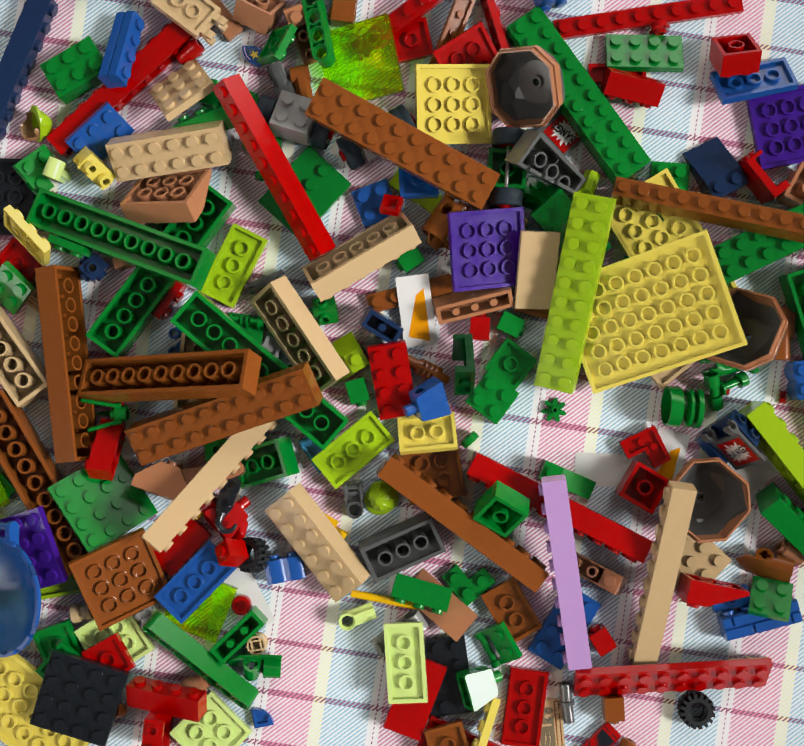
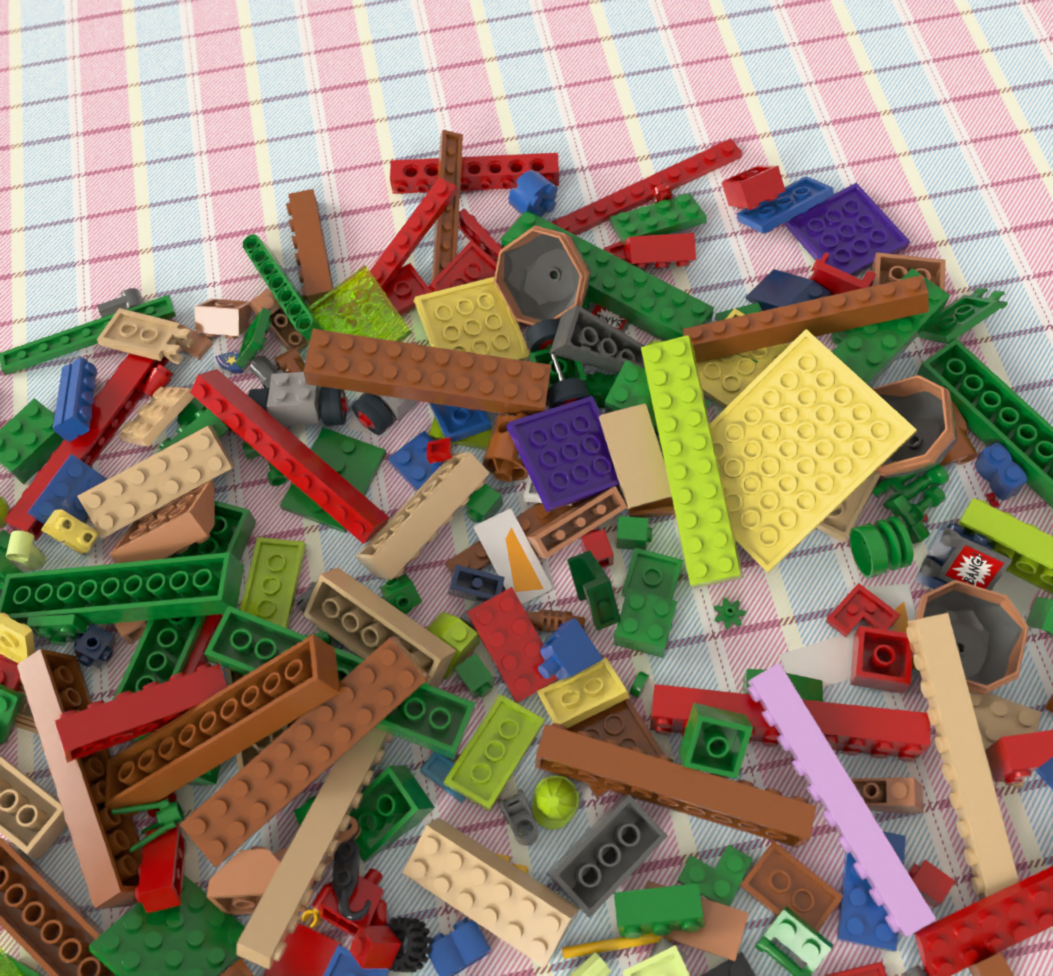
camera: 15 degrees left, 25 degrees down
none -> red brick [54,663,227,763]

